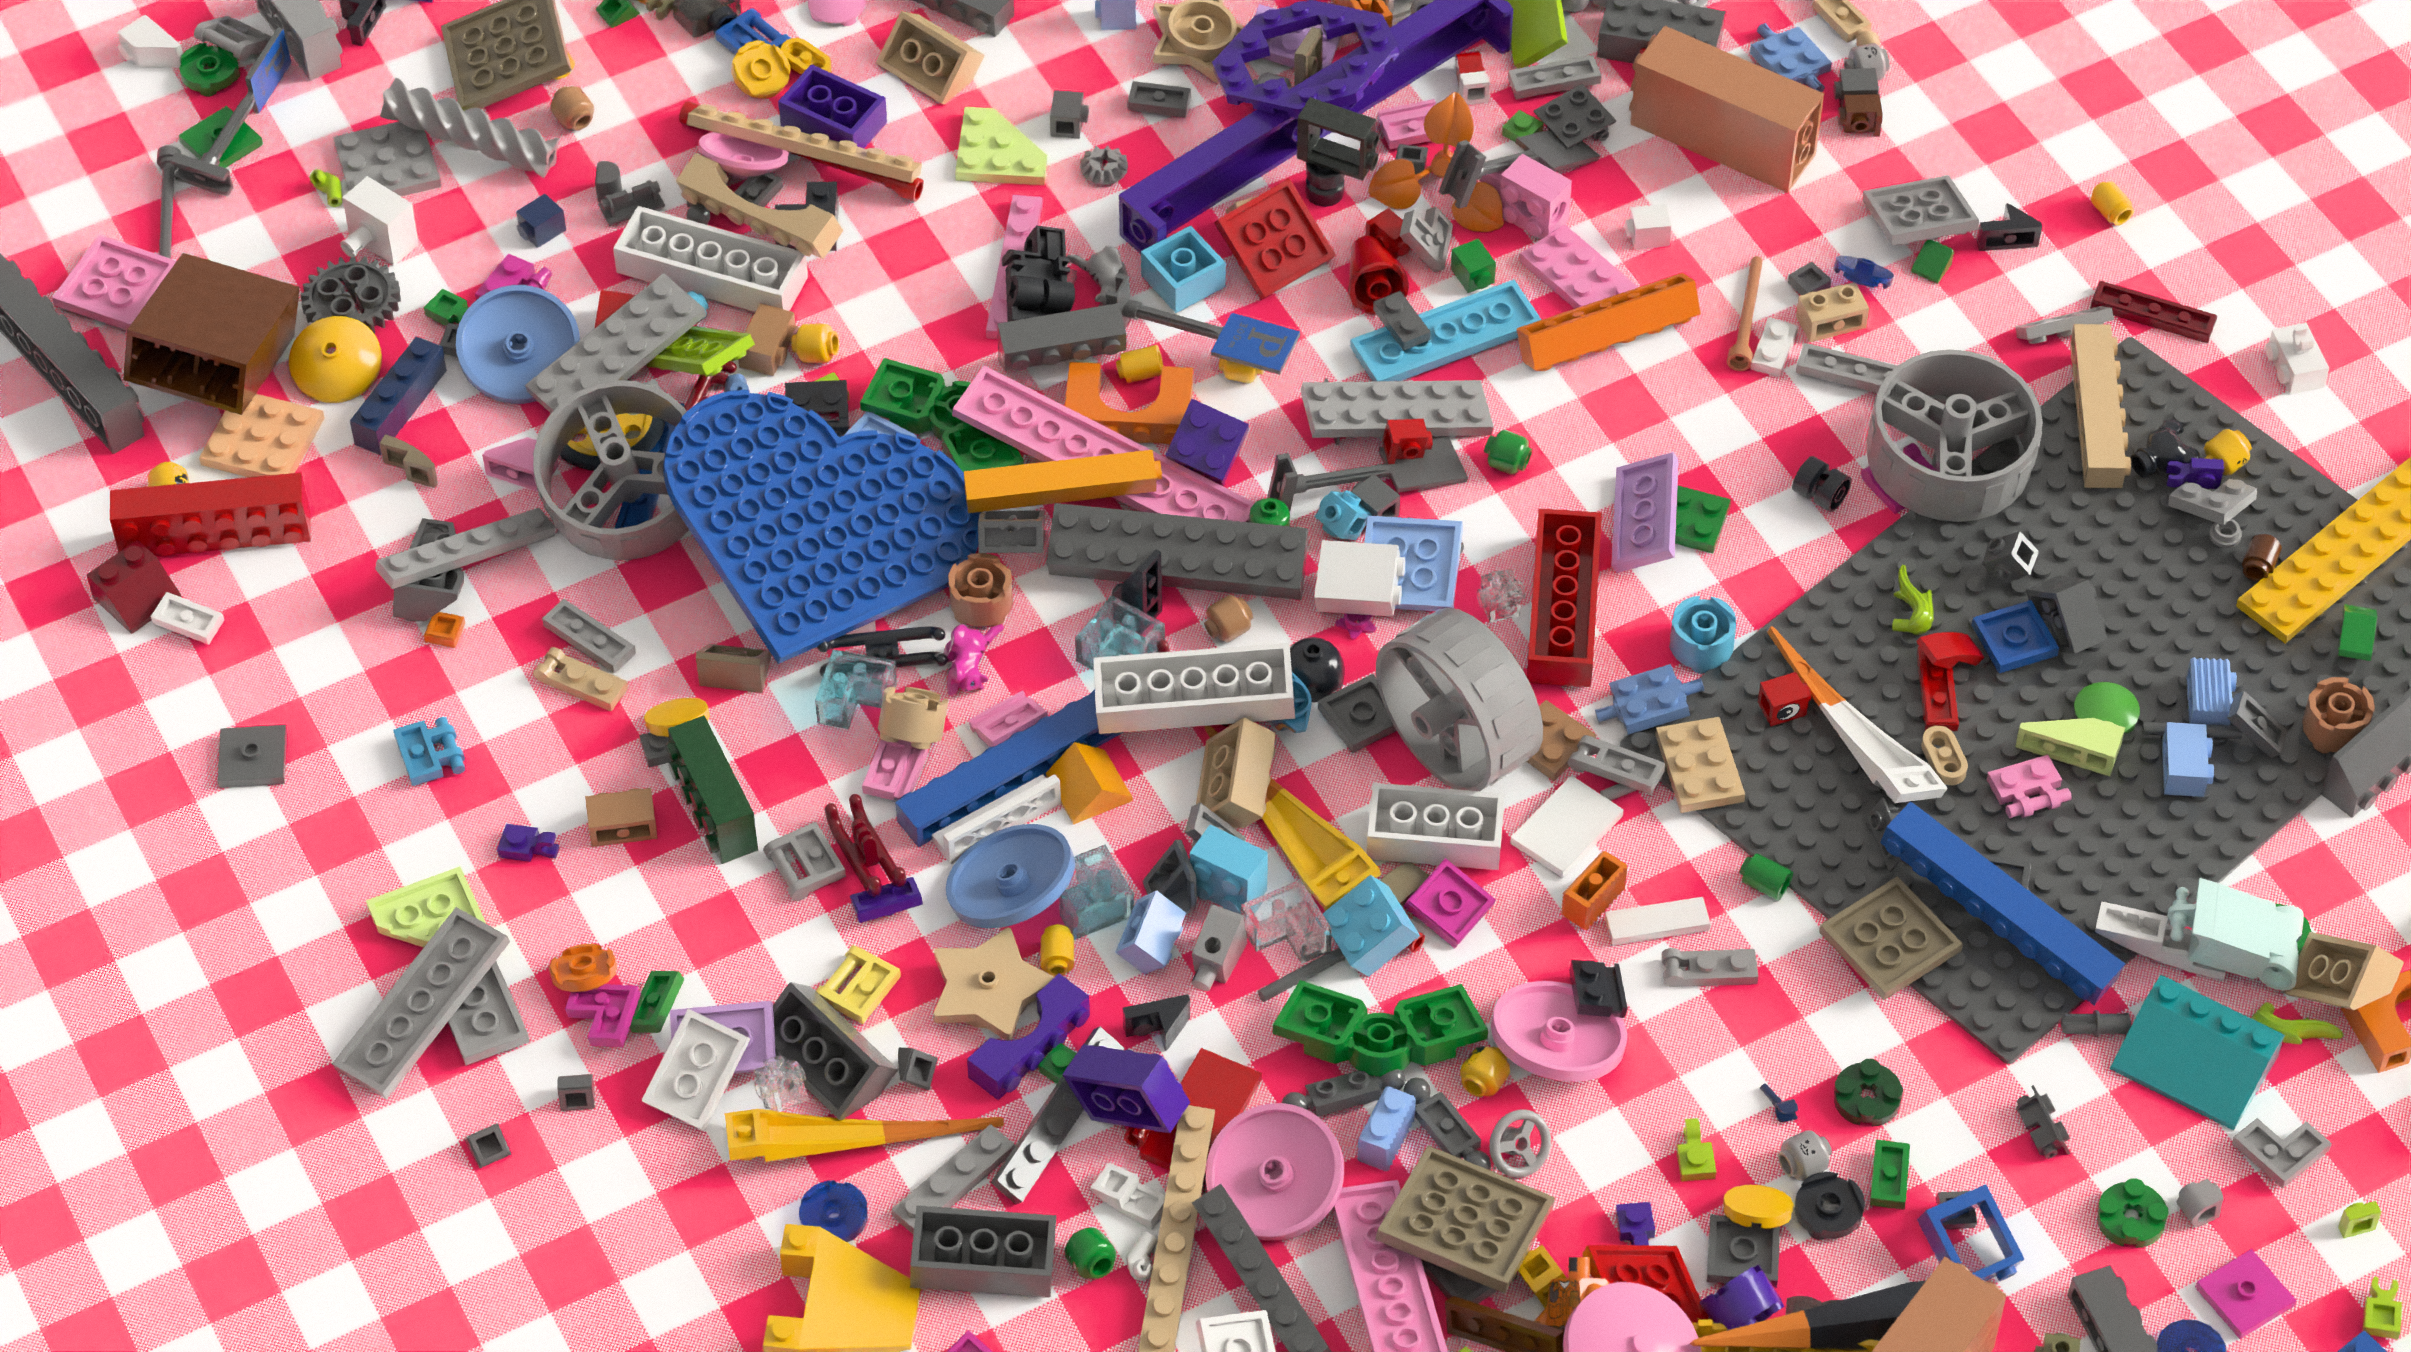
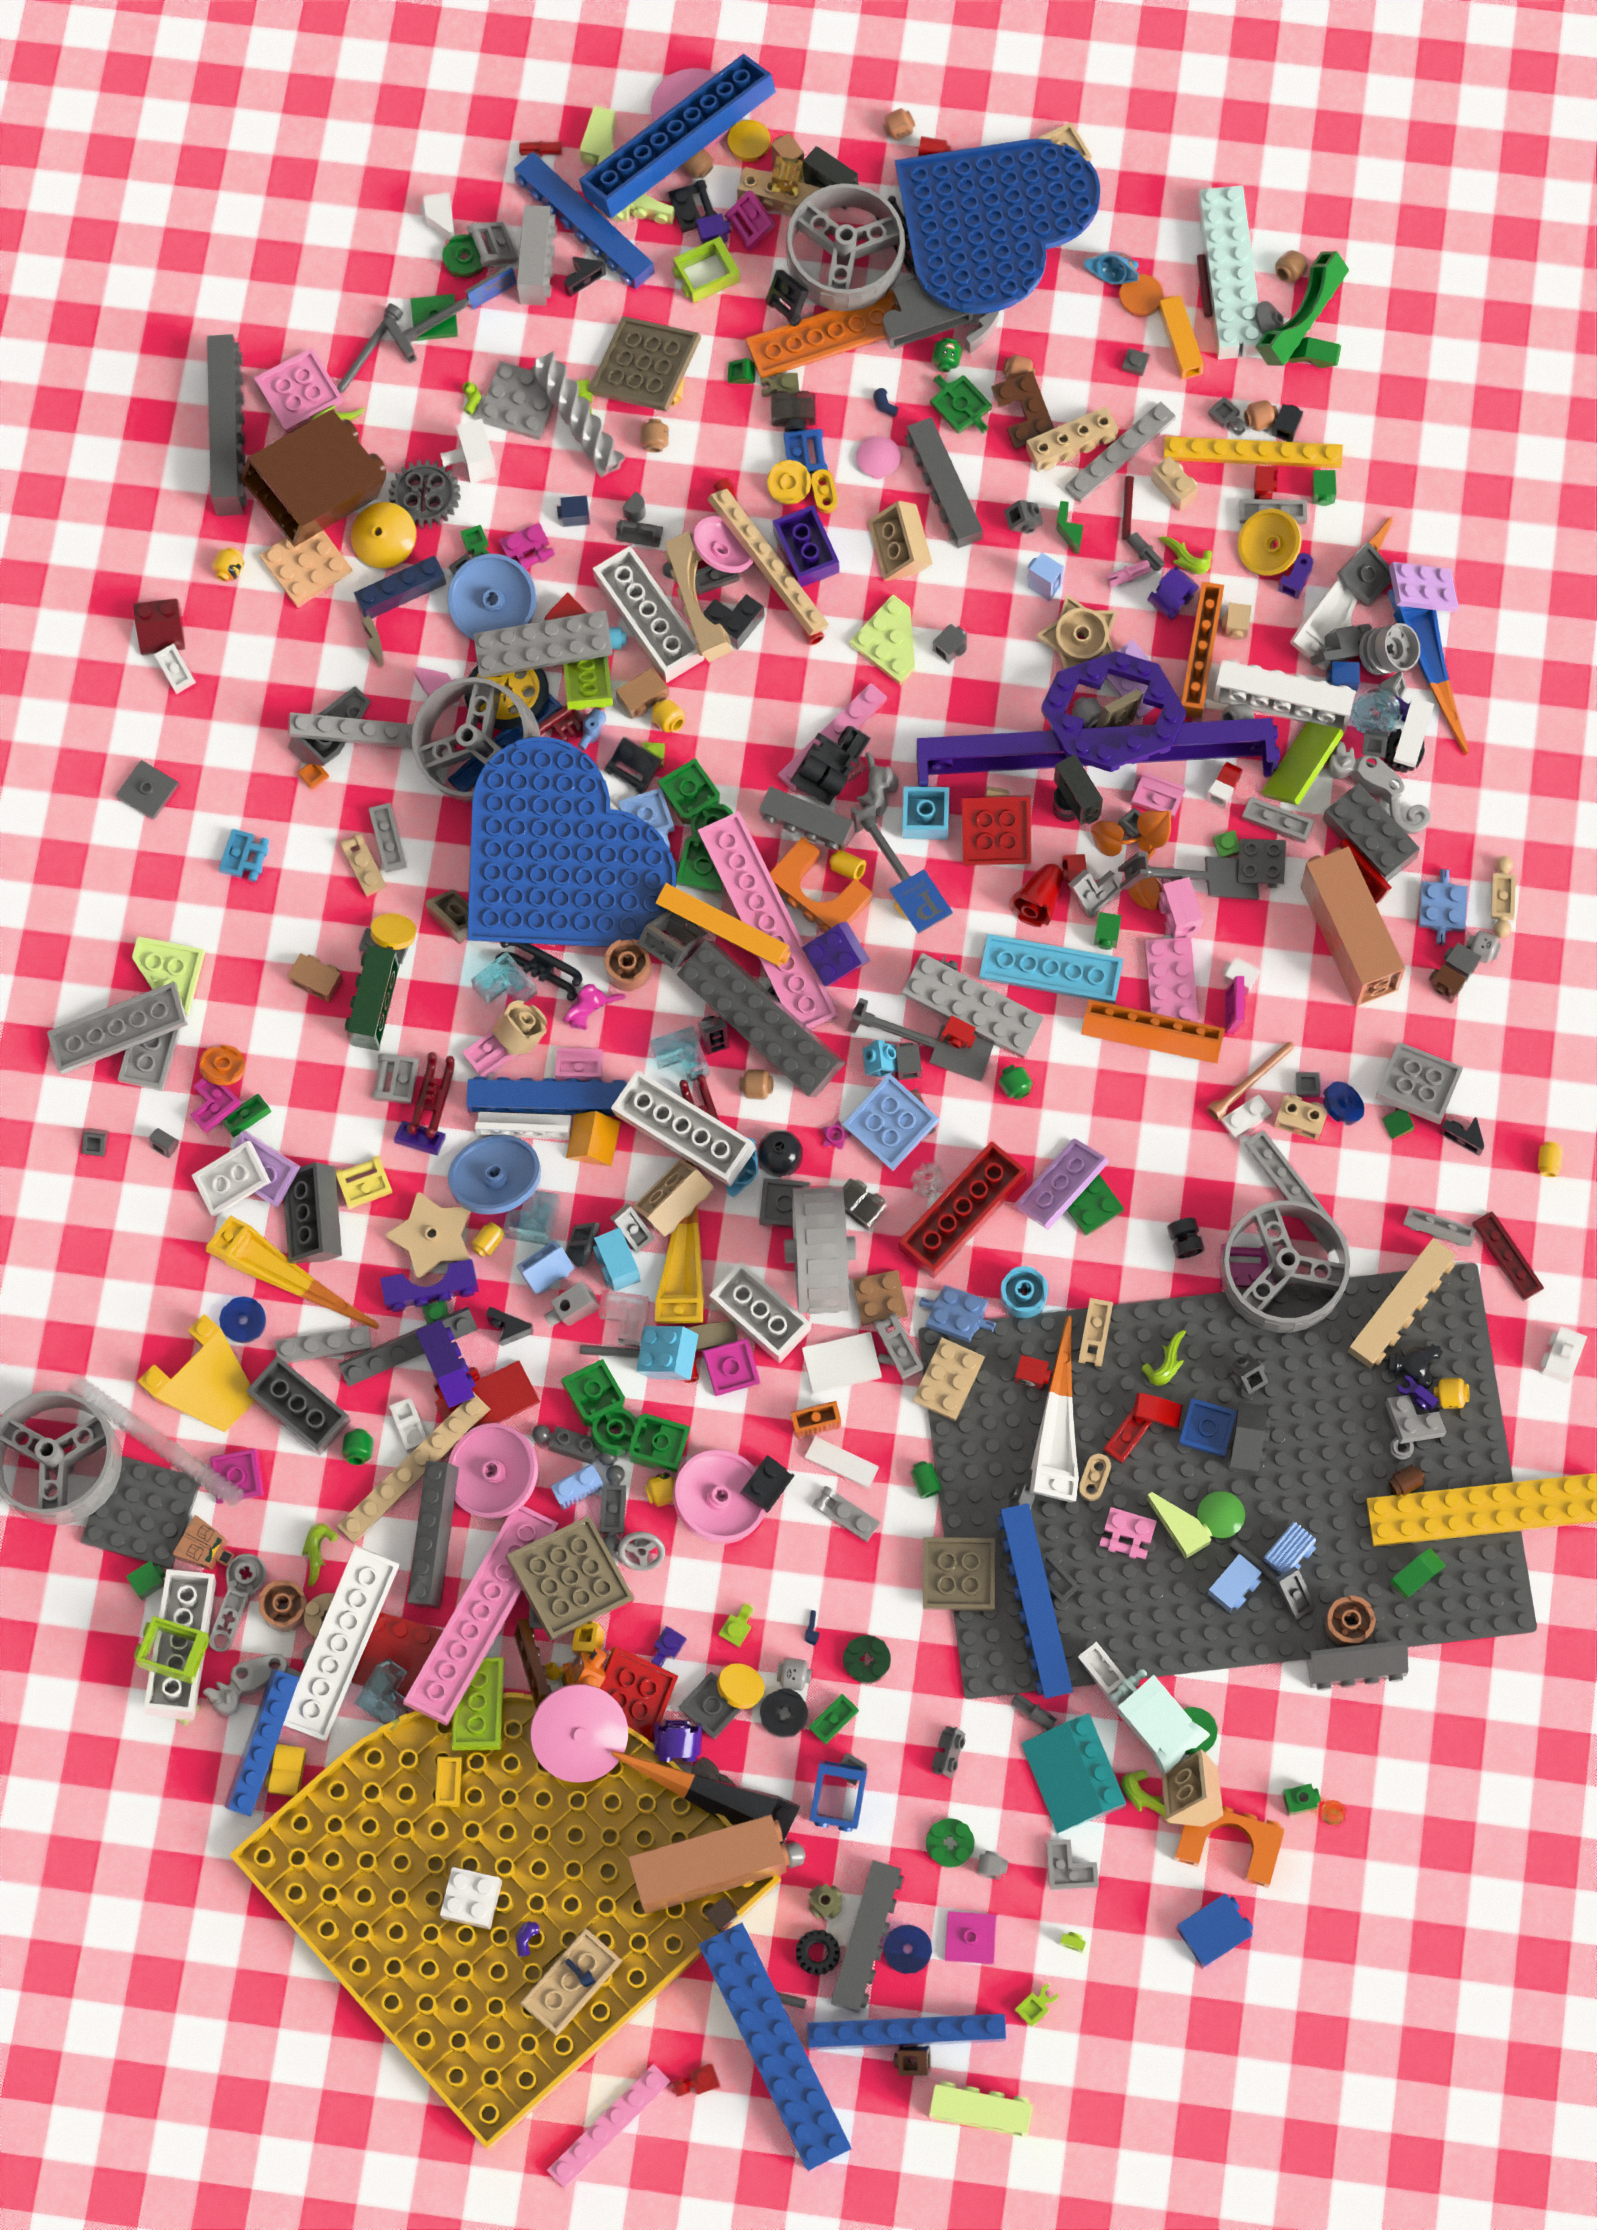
camera: 40 degrees right, 20 degrees up
red brick [109,472,311,556] -> none
dark purple plate [497,823,559,862] -> none
clear brick [753,1056,809,1112] -> none
dark grey slope [897,1047,938,1090] -> none
light grey gear [1080,145,1128,185] -> none
white arm [1126,1231,1157,1281] -> none
dark grey plate [1127,81,1191,118] -> none
green head [1249,498,1290,526] -> none
white brick [1314,540,1405,617] -> none
dark grey plate [1373,291,1431,351] -> none
none -> tan plate [1078,1298,1113,1367]
none -> dark pink plate [1225,976,1245,1034]

